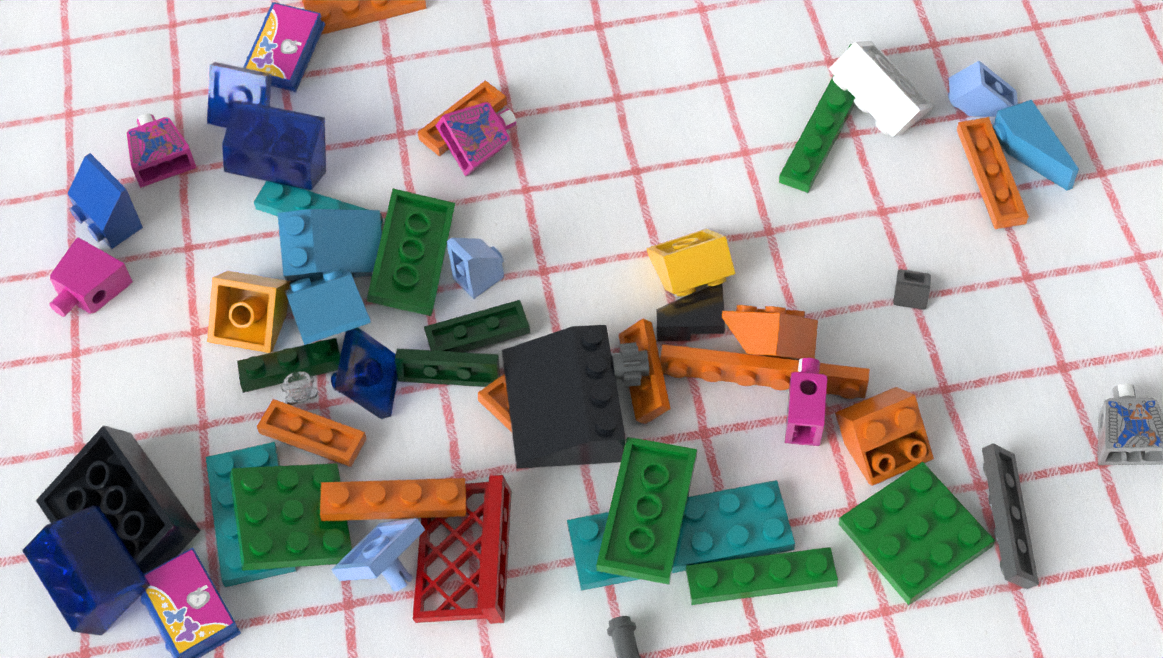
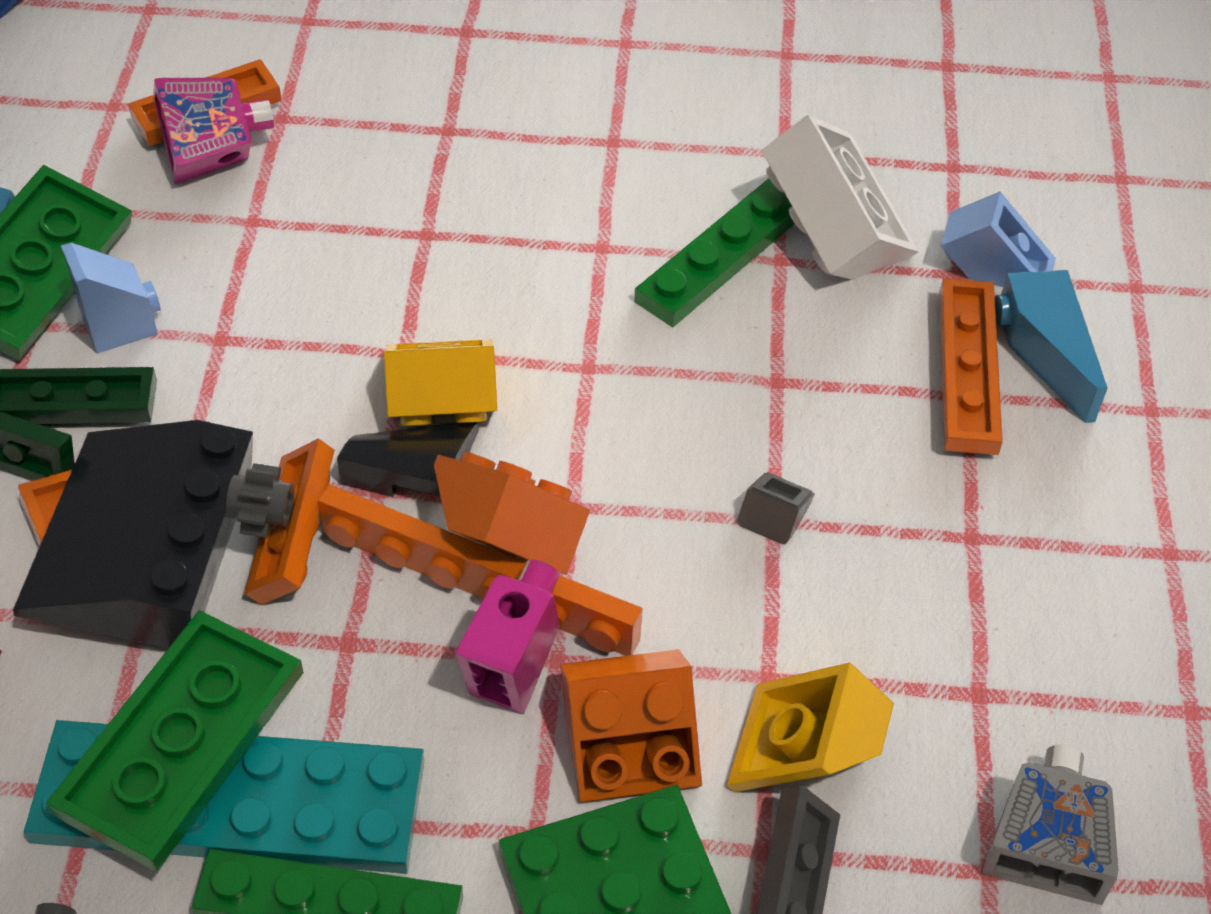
camera: 10 degrees right, 5 degrees down
none -> yellow slope [727,662,894,792]

